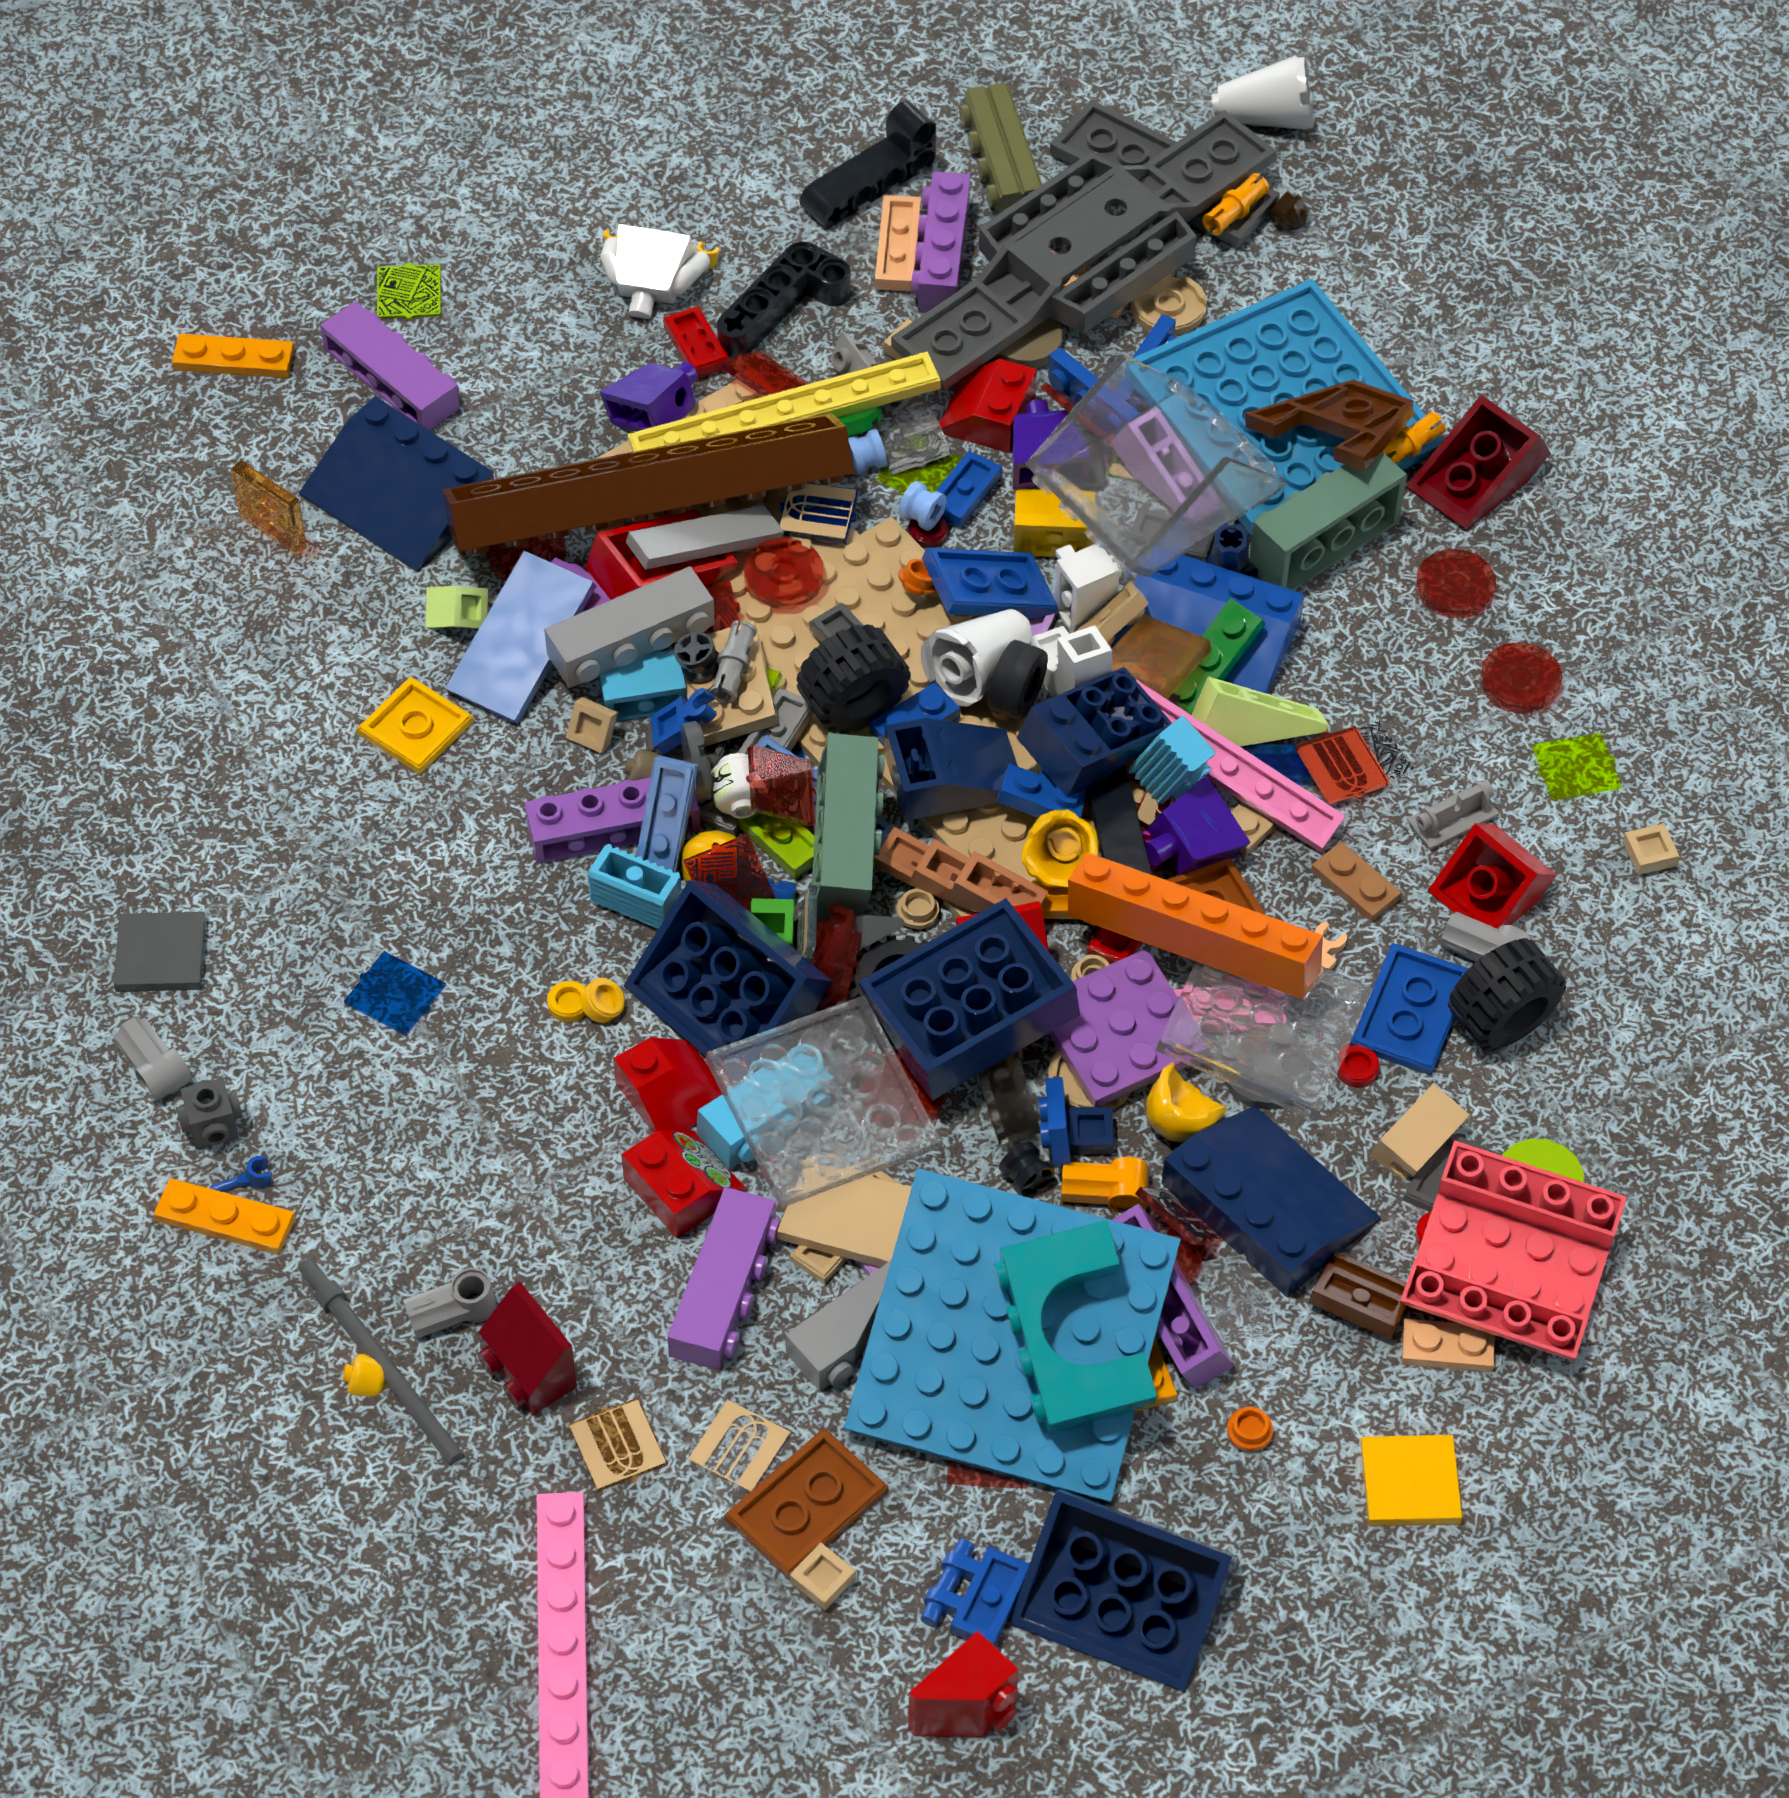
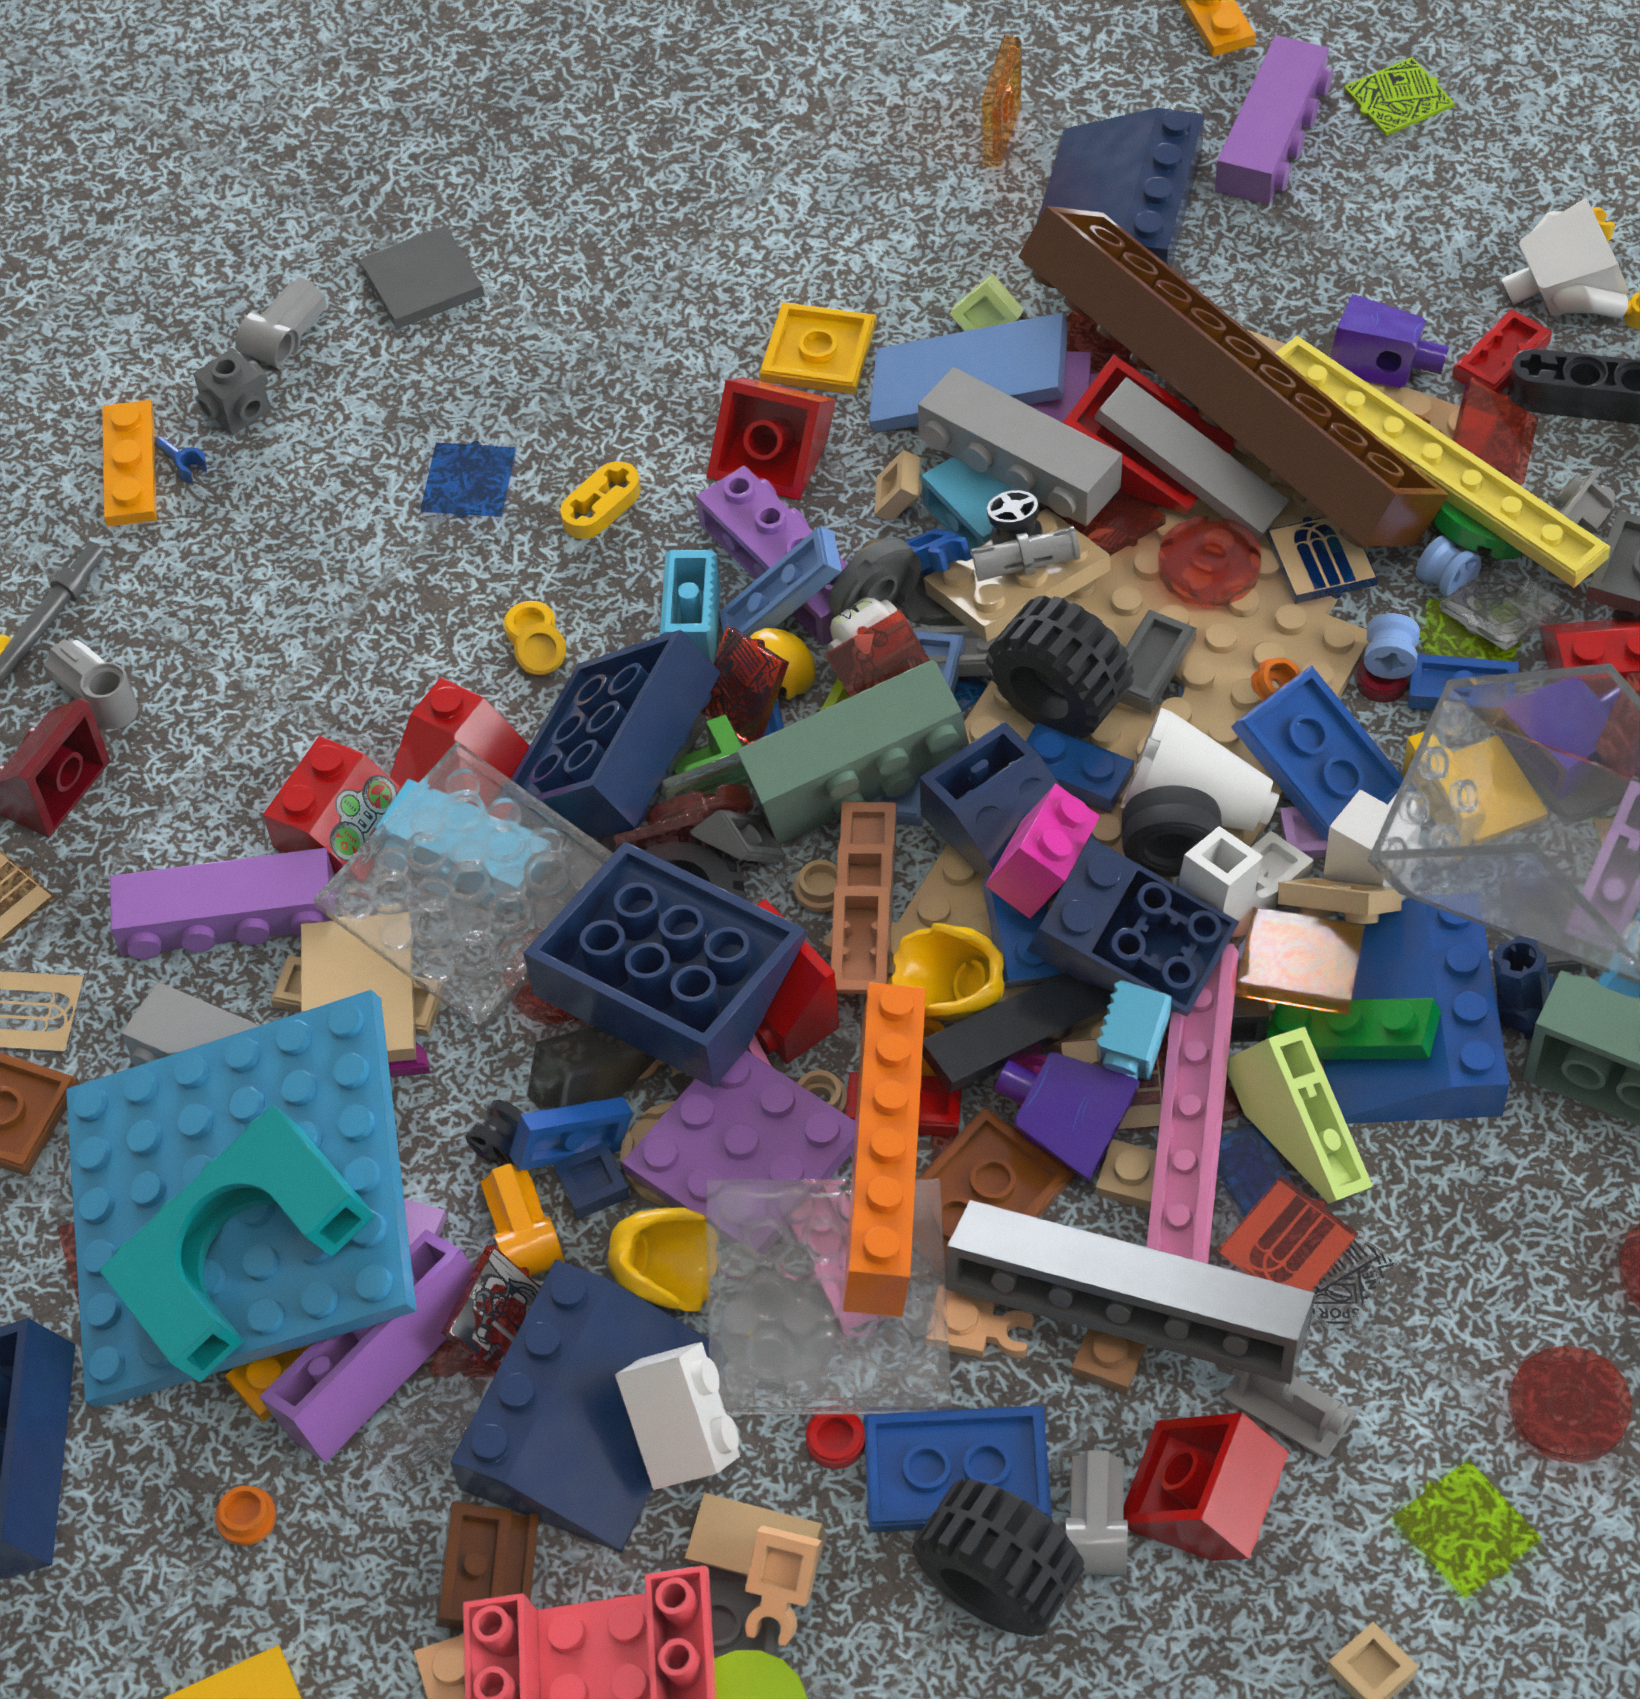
camera: 70 degrees right, 0 degrees up
none -> yellow beam [560,461,641,539]
none -> white brick [615,1342,740,1490]
none -> red slope [706,377,836,501]
none -> light nougat plate [745,1525,822,1646]
none -> brick [945,1200,1315,1384]
none -> dark pink brick [985,783,1100,919]

